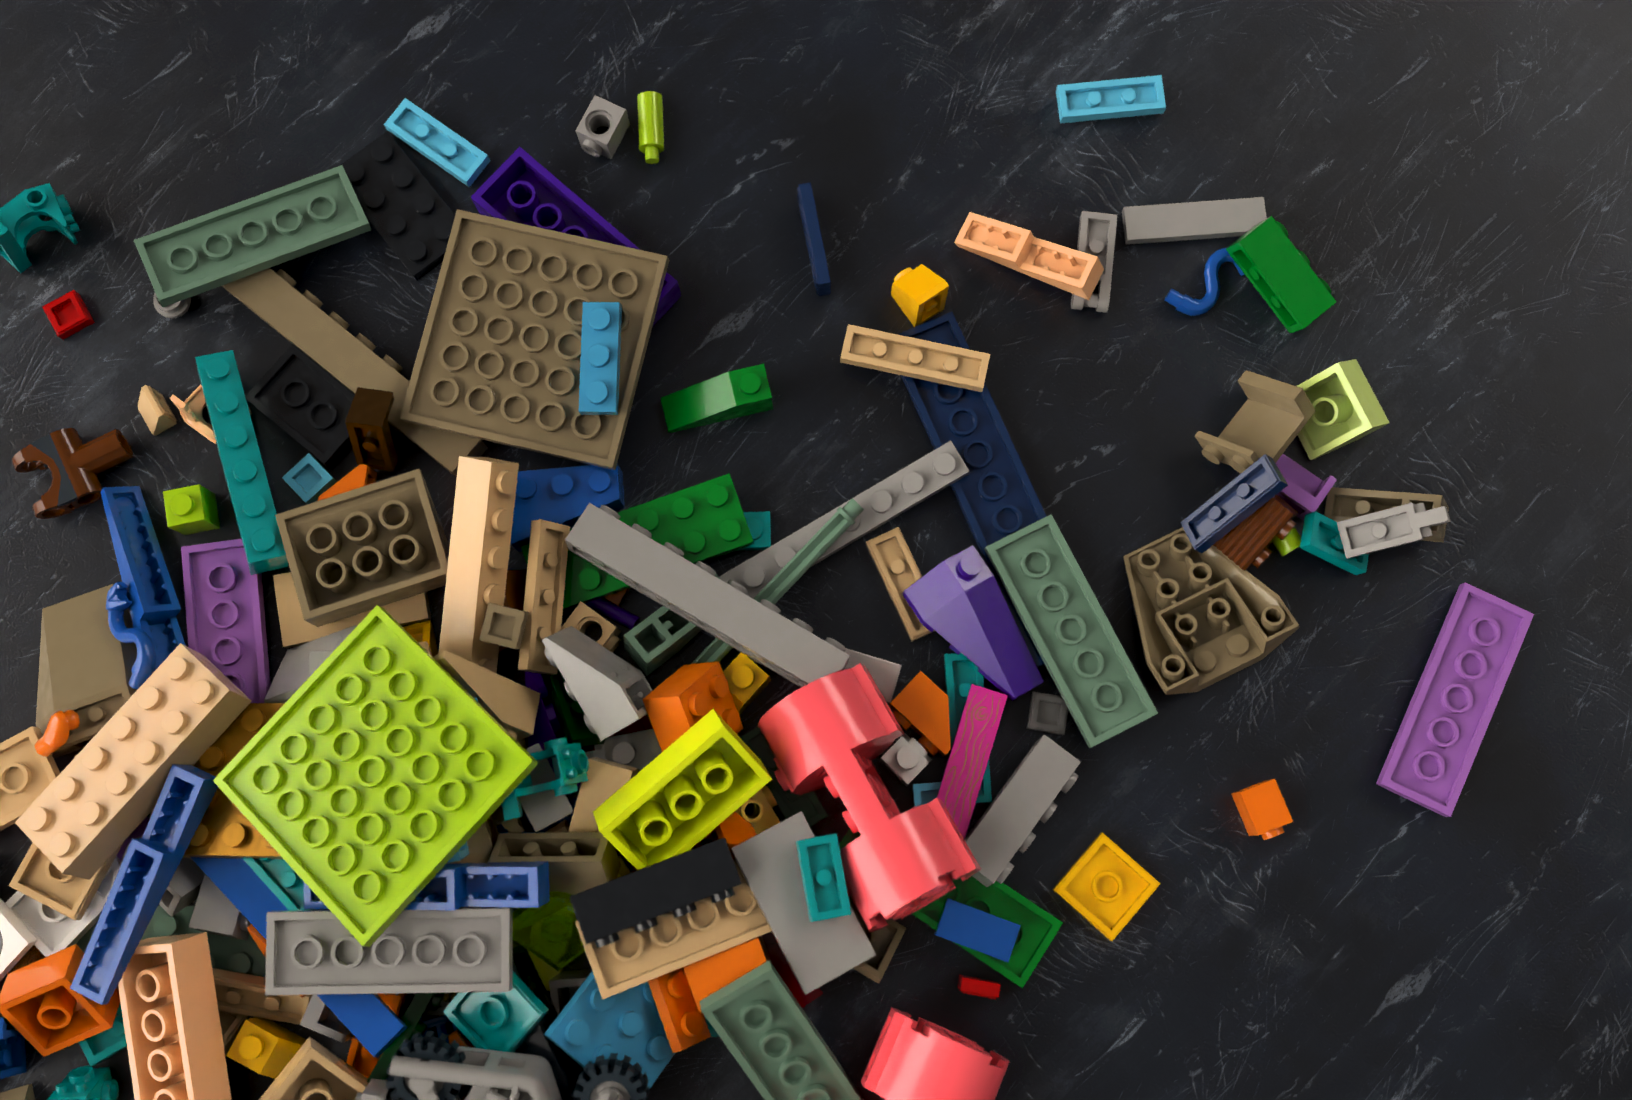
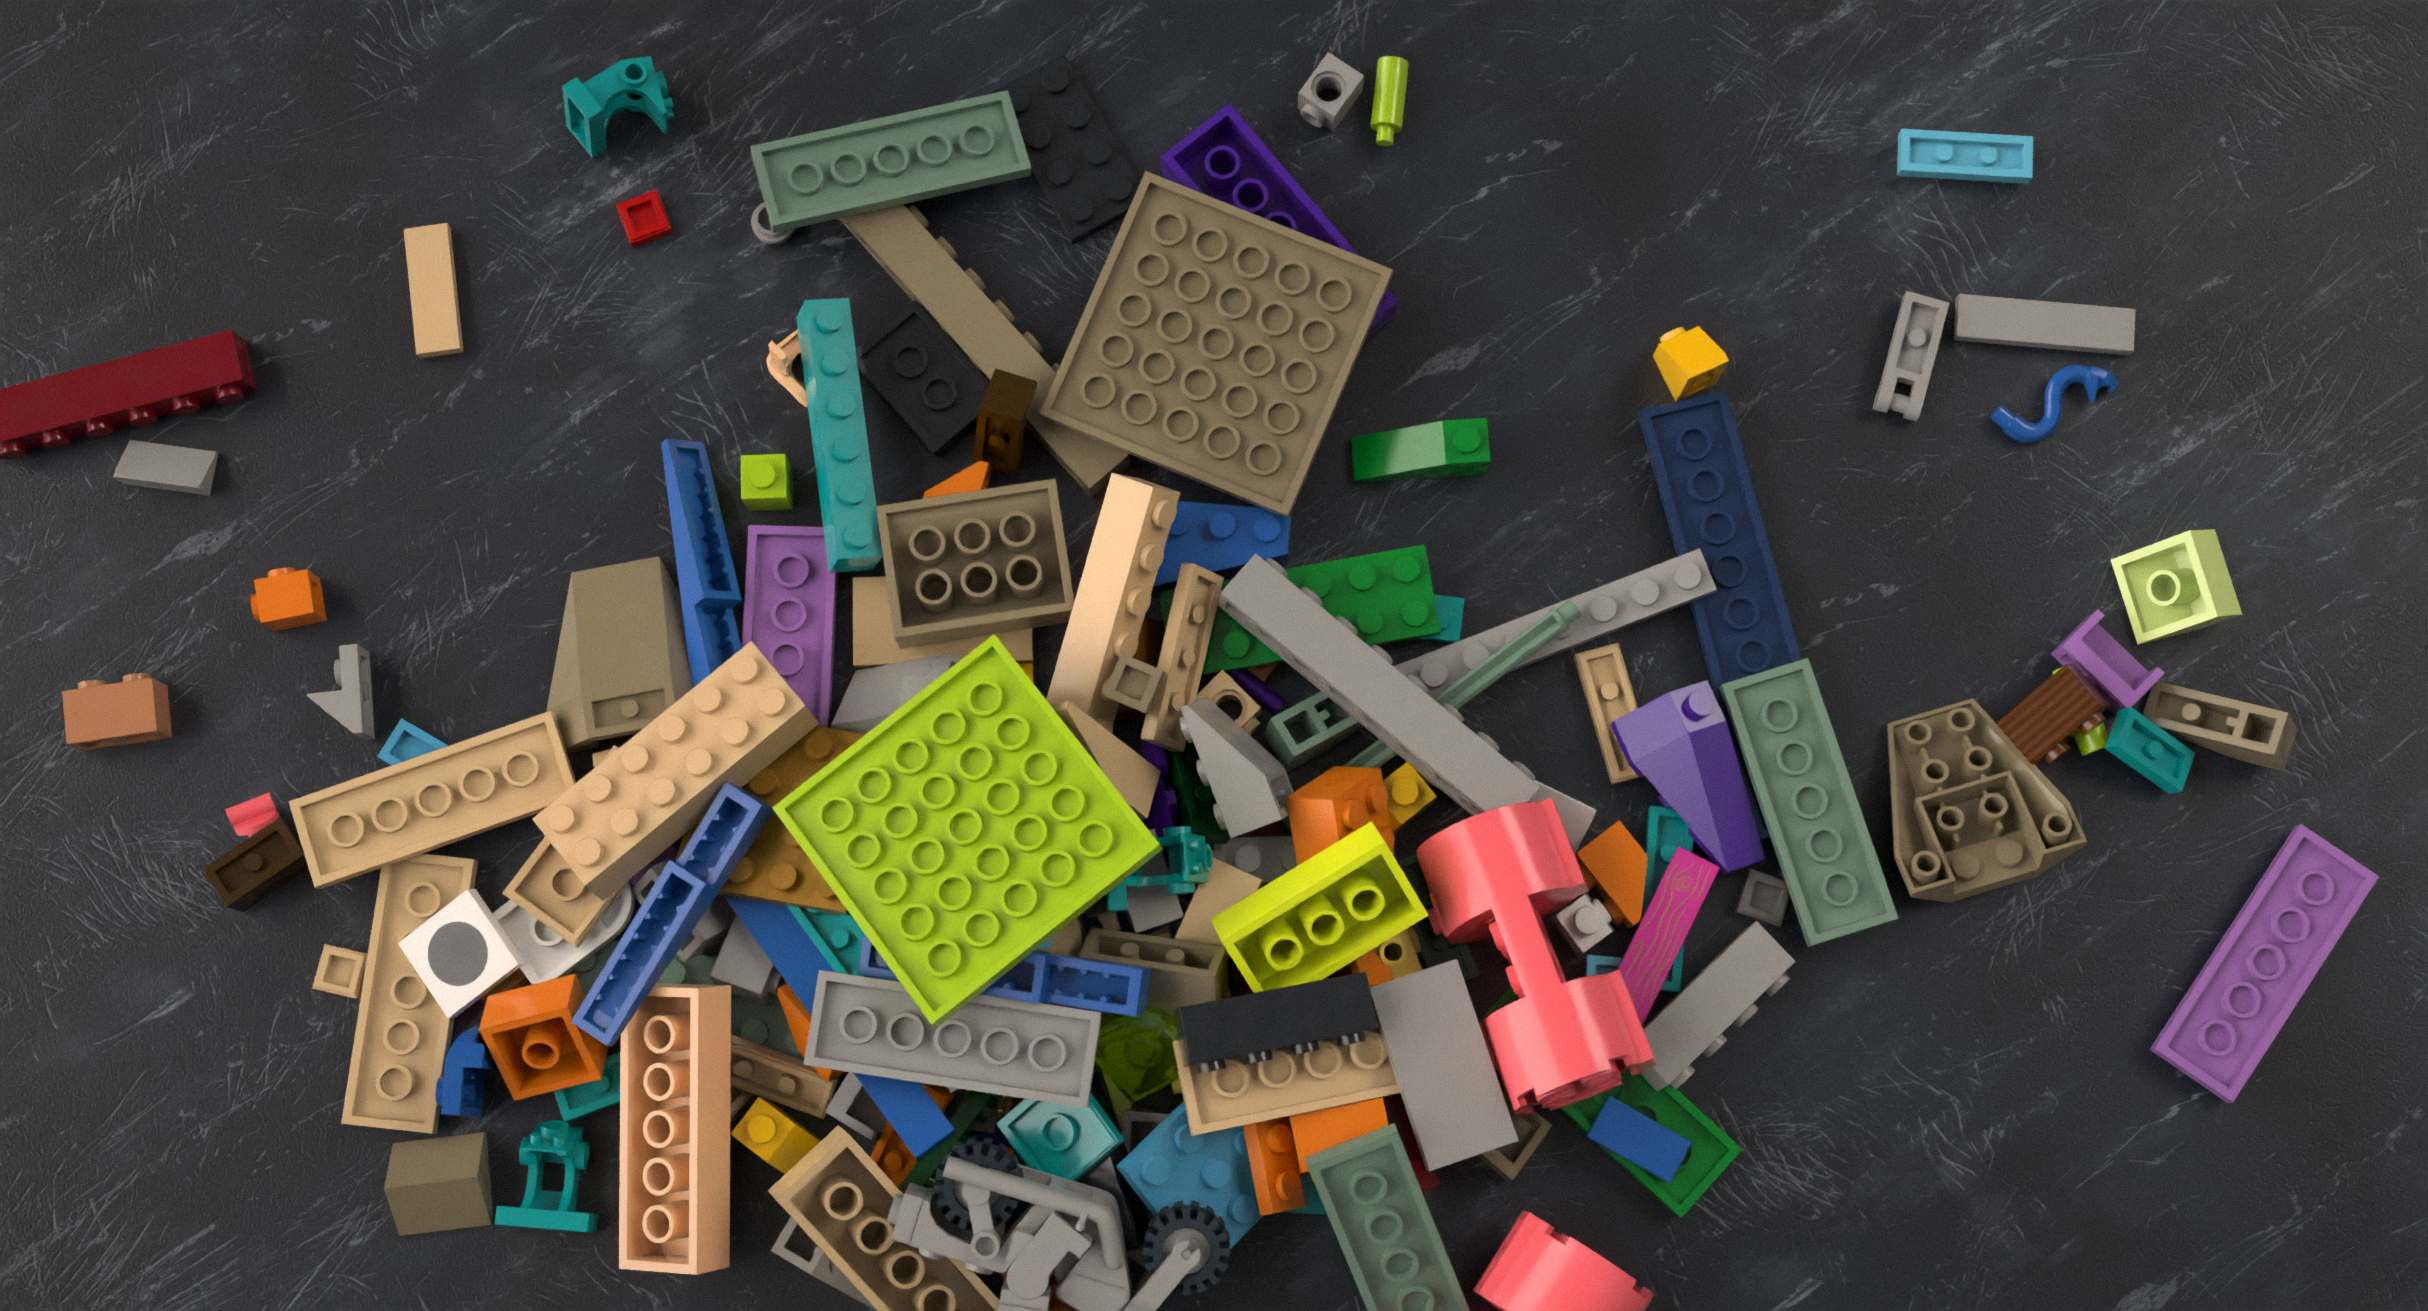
camera: 10 degrees right, 0 degrees up
reddish brown connector [12,428,133,519] -> none
orange arm [35,709,80,756] -> none
blue animal [106,582,156,689] -> none
tan slope [138,385,177,436] -> none
medium azure plate [282,453,337,504] -> none
medium azure plate [384,98,491,187] -> none
dark azure plate [578,302,622,415] -> none
teal plate [795,833,851,922] -> none
dark blue tile [797,182,831,296] -> none
tan plate [840,324,990,392] -> none
light nougat slope [954,212,1104,300] -> none
red tile [957,974,1001,999] -> none
yellow tile [1052,832,1161,941] -> none
dark blue tile [1180,454,1288,553] -> none
dark tan panel [1195,370,1315,473] -> none
green brick [1226,216,1336,333] -> none
orange brick [1231,779,1293,840] -> none
light grey hinge [1337,502,1451,559] -> none

